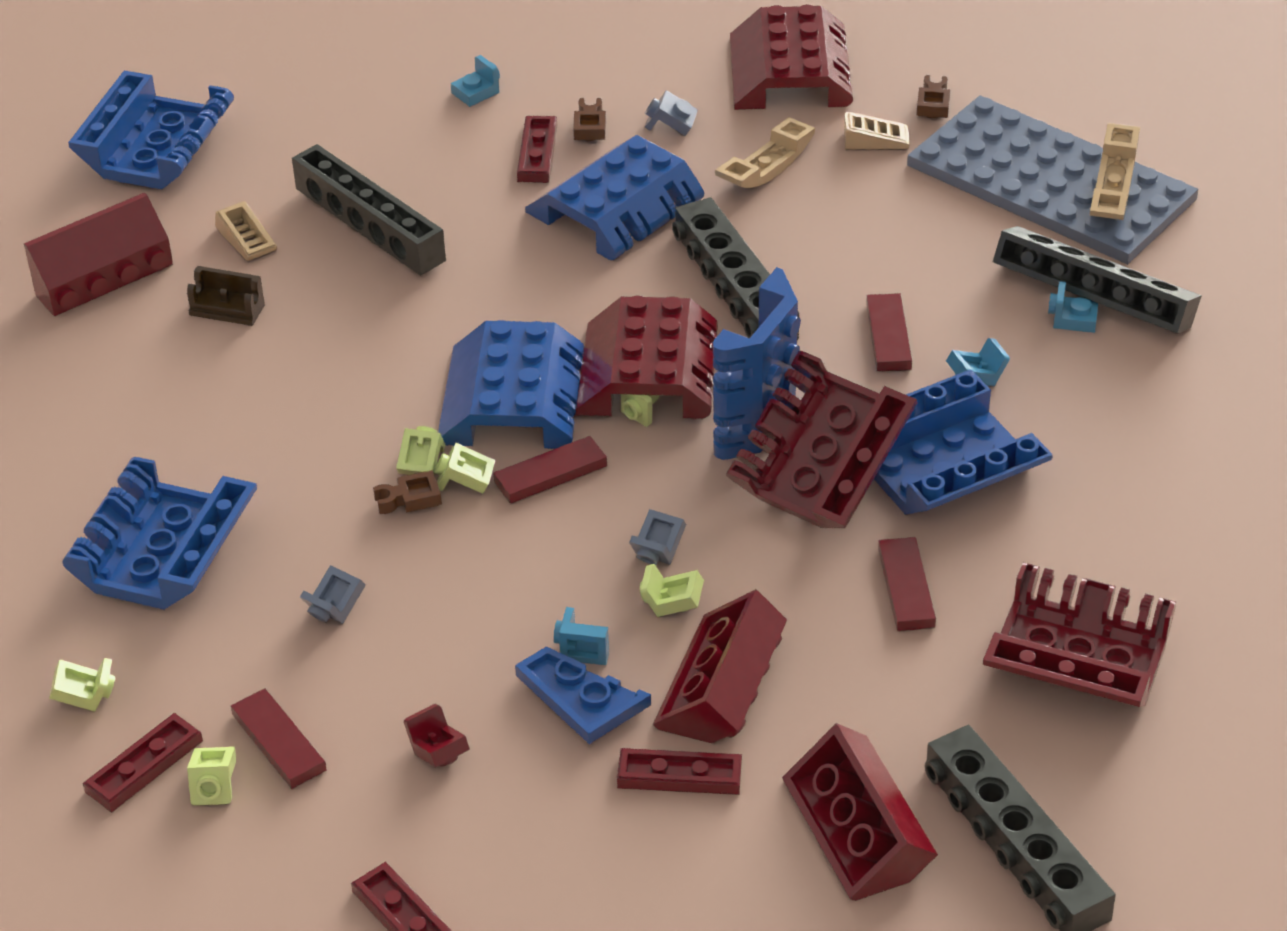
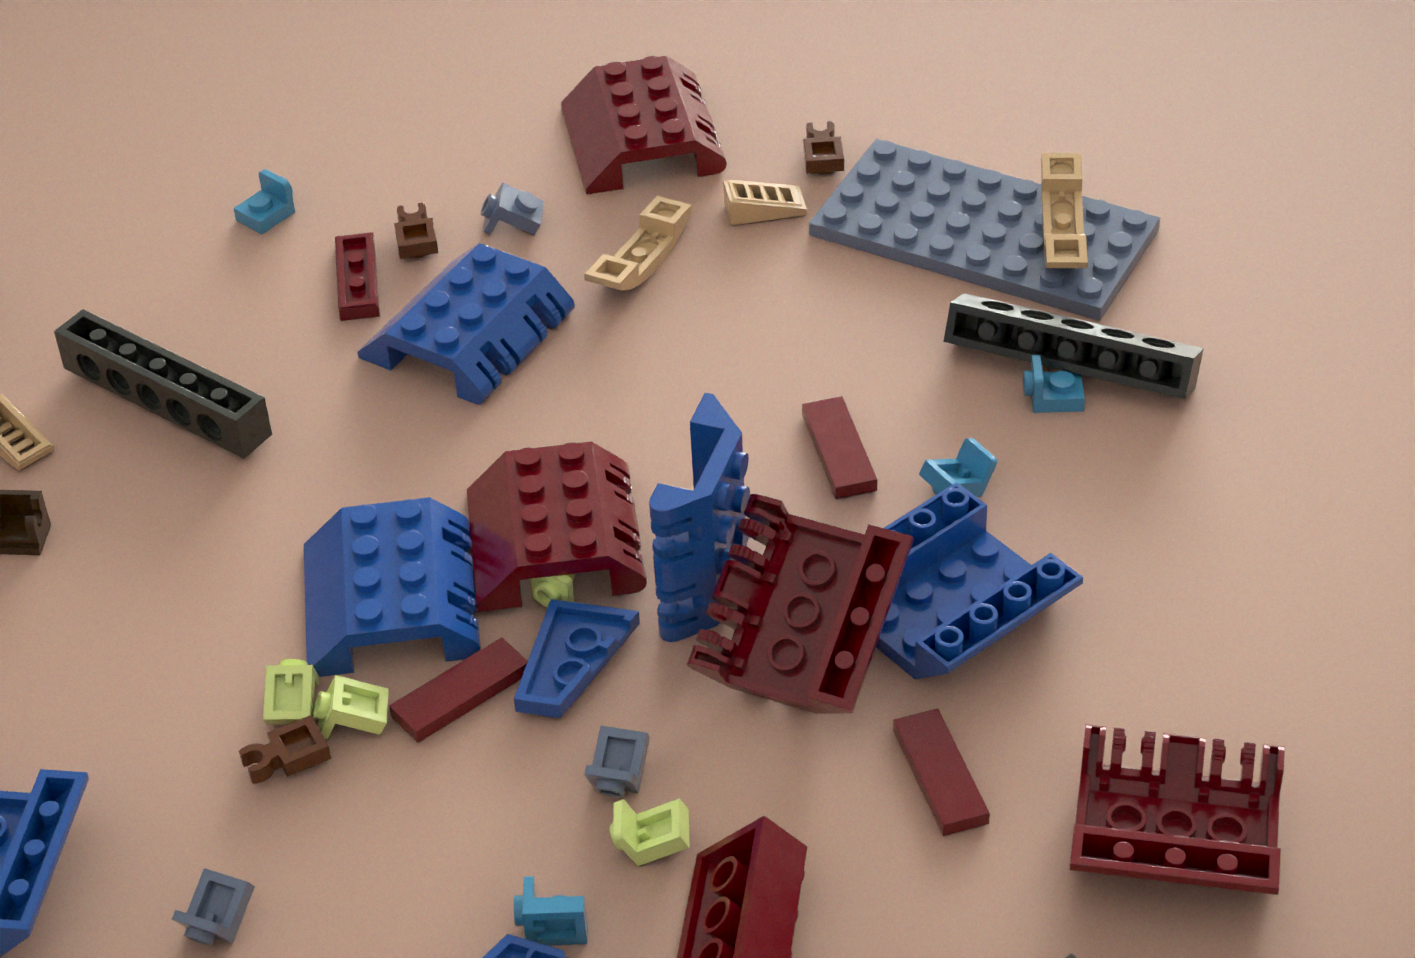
camera: 10 degrees left, 0 degrees up
pearl dark grey brick [672,197,799,340] -> none
none -> blue wing [514,599,640,718]

